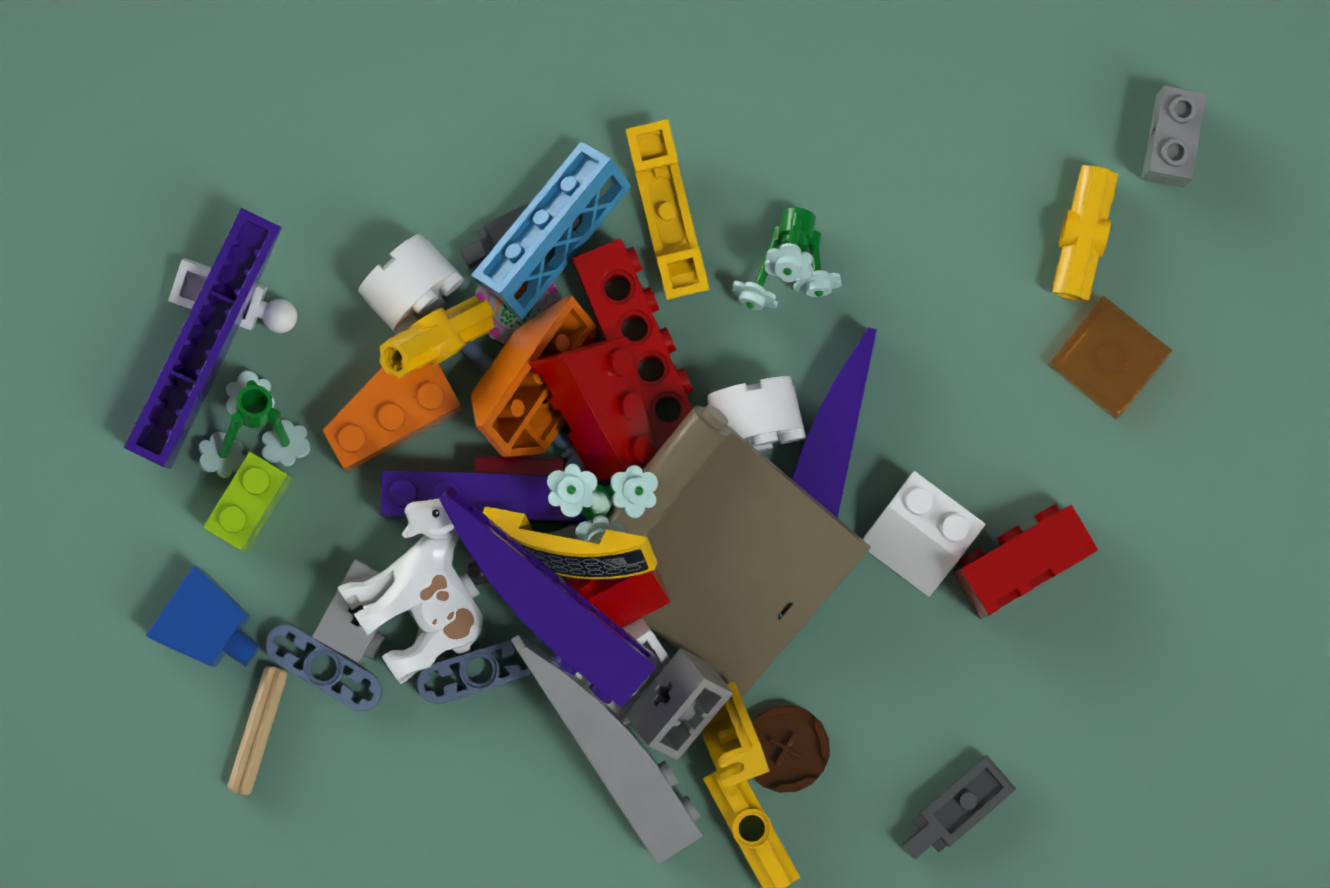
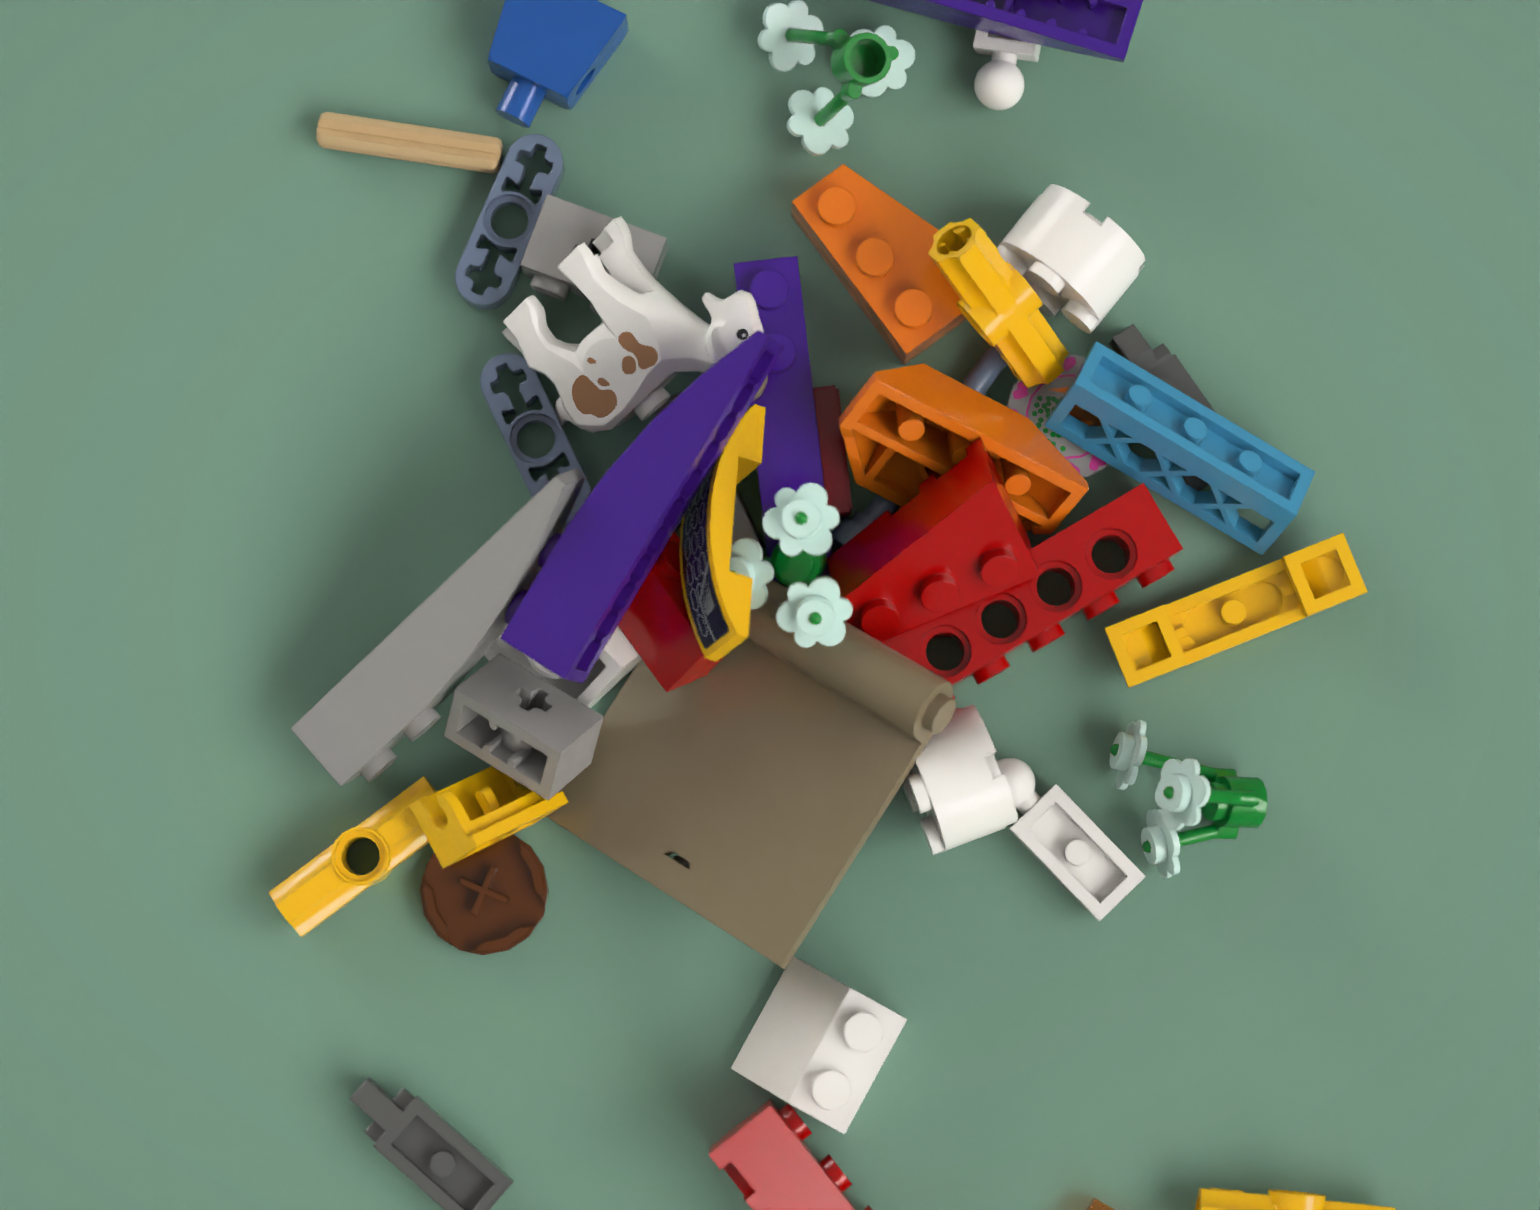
camera: 85 degrees right, 0 degrees up
lime brick [203,451,293,553] -> none
dark purple slope [792,327,877,518] -> none
none -> white plate [997,758,1146,921]

